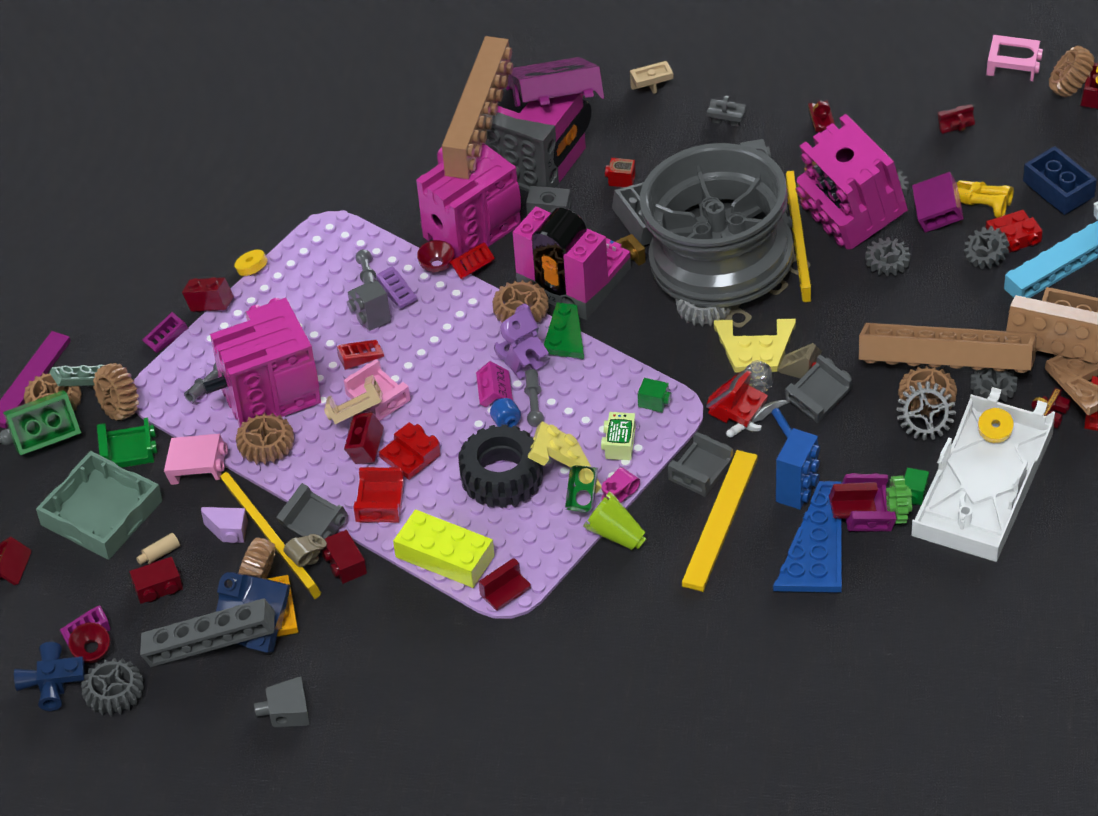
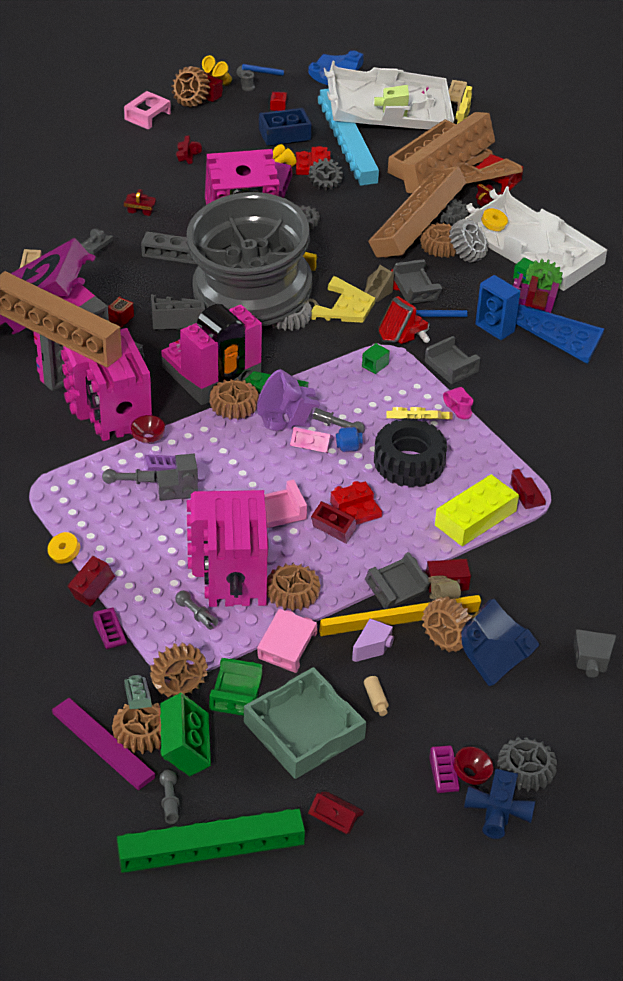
camera: 75 degrees left, 5 degrees down
dark red brick [129,557,183,604] -> none
dark grey brick [140,598,275,667] -> none
tan panel [324,375,383,424] -> none
red panel [353,467,404,523] -> none
red slope [450,242,495,279] -> none
green piece [565,465,598,512] -> none
lime cone [583,491,646,550] -> none
brick [601,412,636,460] -> none
yellow tile [682,450,758,592] -> none
clear head [744,360,773,393] -> none

